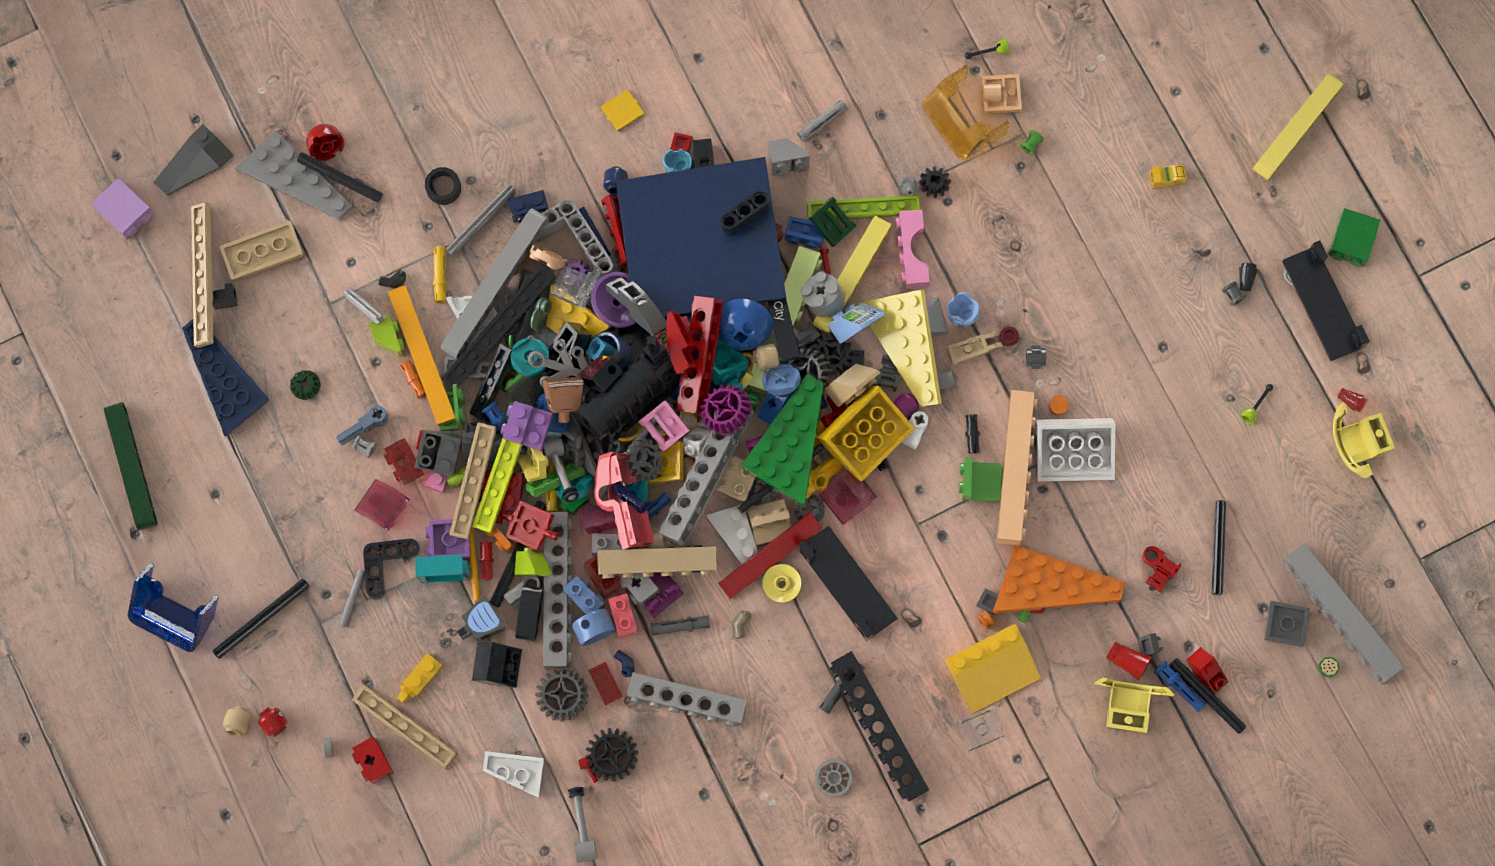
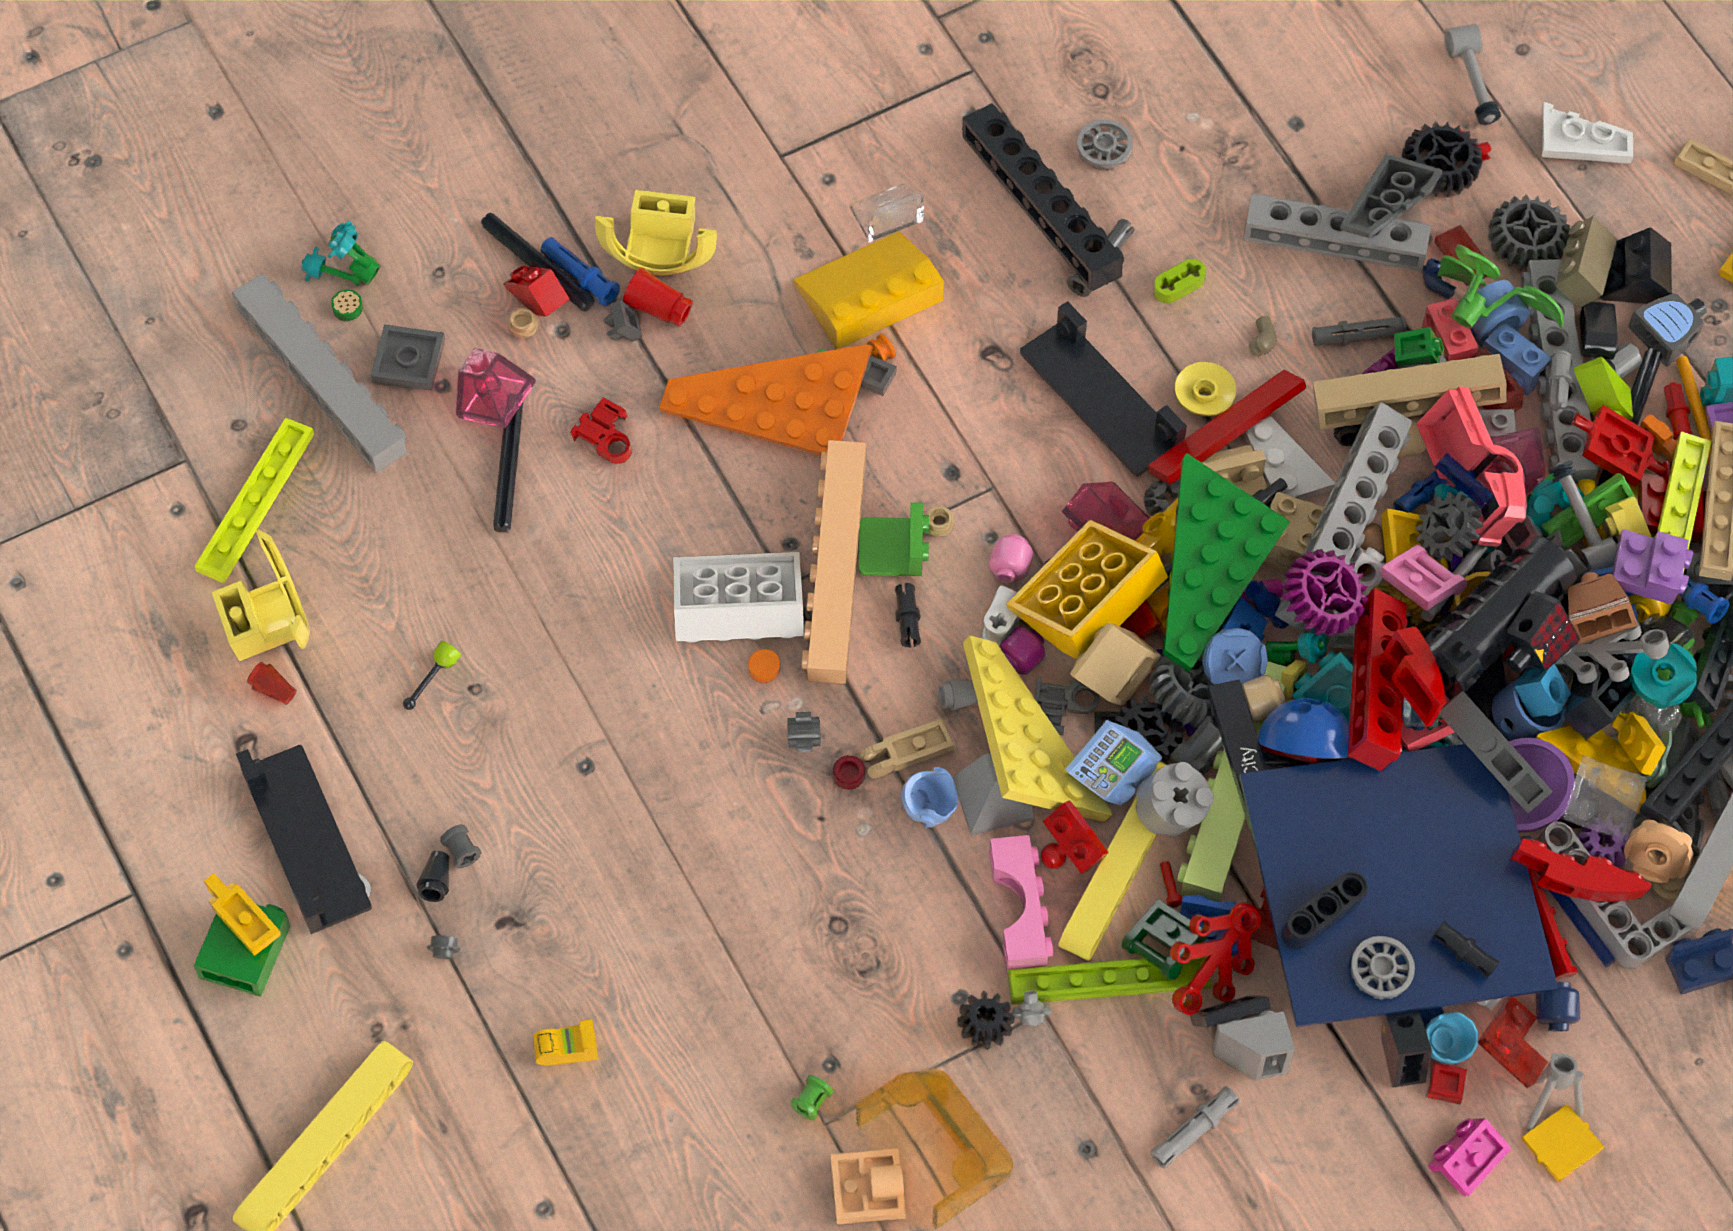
camera: 175 degrees right, 15 degrees down
none -> neon yellow plate [195,417,314,583]
none -> yellow hinge [204,873,281,956]
none -> plant [301,221,381,286]
none -> dark grey plate [427,936,460,959]
none -> clear pink slope [456,348,536,428]
none -> tan plate [508,308,539,338]
none -> tan plate [925,506,955,537]
none -> bright pink head [989,534,1033,583]
none -> red plate [1040,800,1109,874]
none -> lime beam [1153,259,1206,303]
none -> red plant [1170,902,1260,1015]
none -> black tile [1190,995,1272,1028]
none -> clear blue pin [1245,580,1289,629]
none -> dark grey wedge [1340,154,1442,238]
none -> light grey wheel [1350,936,1415,1000]
none -> green bracket [1394,327,1444,367]
none -> dark pink bracket [1427,1118,1512,1196]
none -> black pin [1432,921,1500,979]
none -> bright green plant [1438,244,1564,329]
none -> clear red plate [1477,997,1548,1088]
none -> red slope [1511,838,1652,902]
none -> light grey plant [1527,1053,1583,1131]
none -> light grey axle [1547,350,1572,411]
none -> dark tan brick [1555,215,1617,309]
none -> yellow hinge [1610,711,1666,776]

